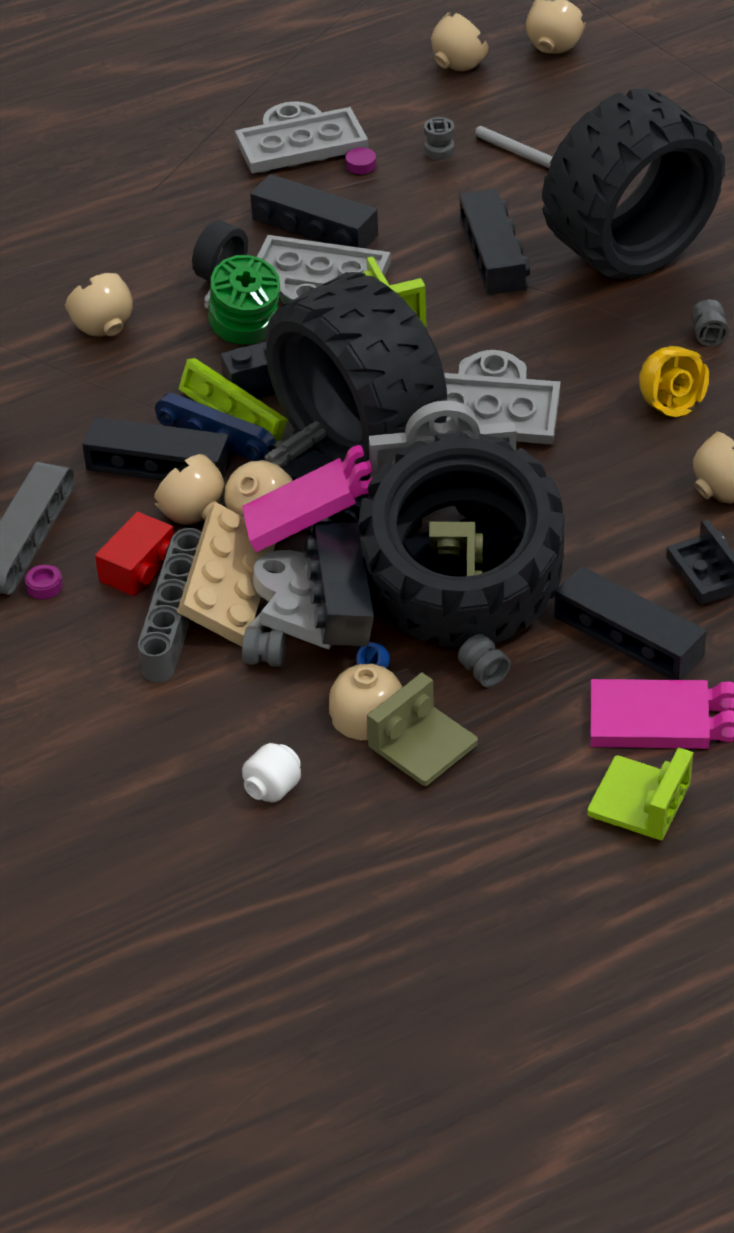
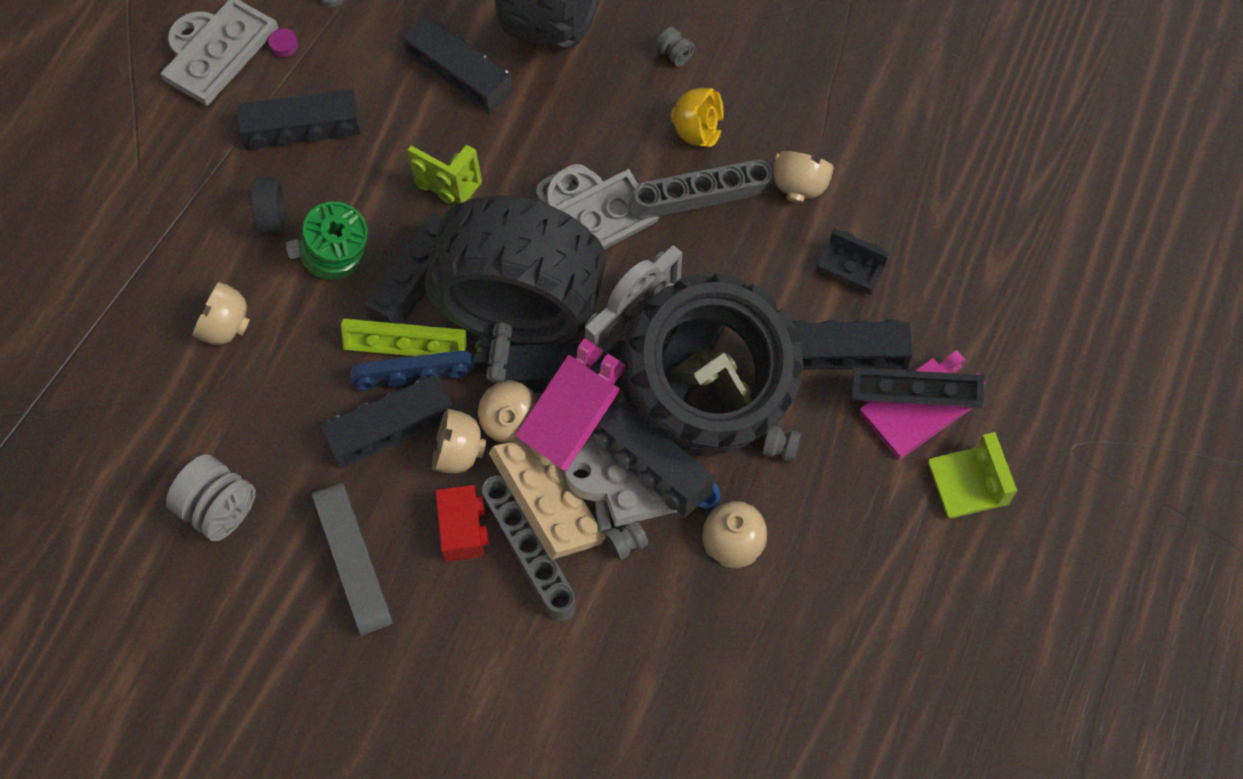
camera: 40 degrees left, 20 degrees up
magenta tile [25,564,63,599] -> none
white head [242,743,301,803] -> none
light grey plate [257,235,391,304] -> none
olive bracket [367,673,478,786] -> none
none -> dark grey beam [628,160,772,219]
none -> black brick [850,367,985,409]

